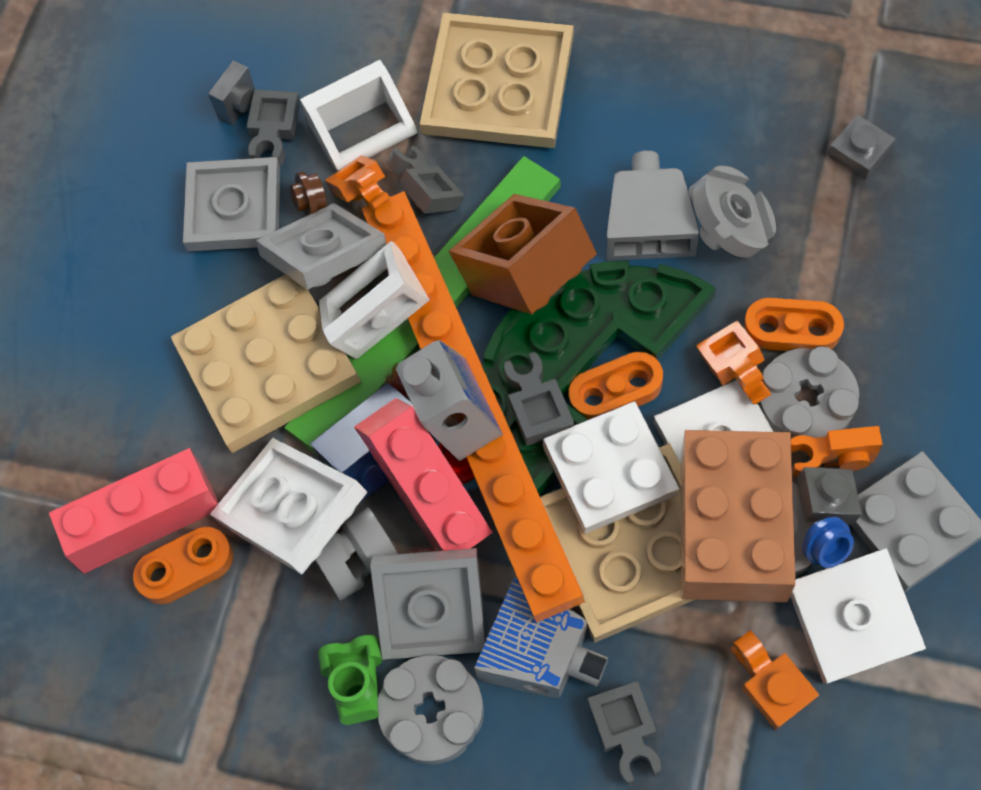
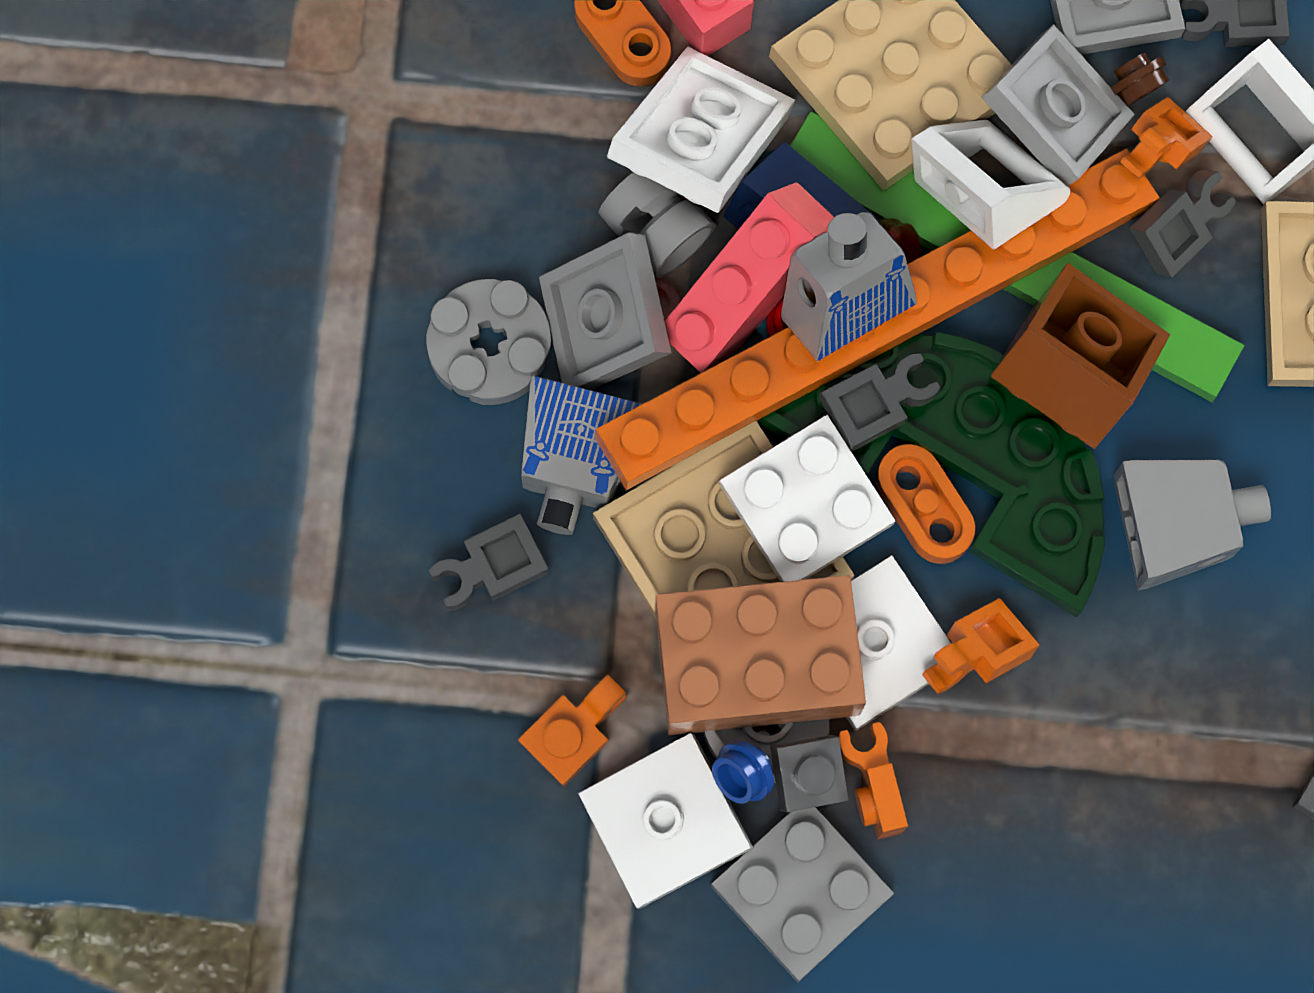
camera: 70 degrees right, 10 degrees up
bright green plate [318,635,382,725] -> none
light grey plate [688,166,776,258] -> none
orange plate [743,298,844,351] -> none
light grey plate [758,346,859,438] -> none

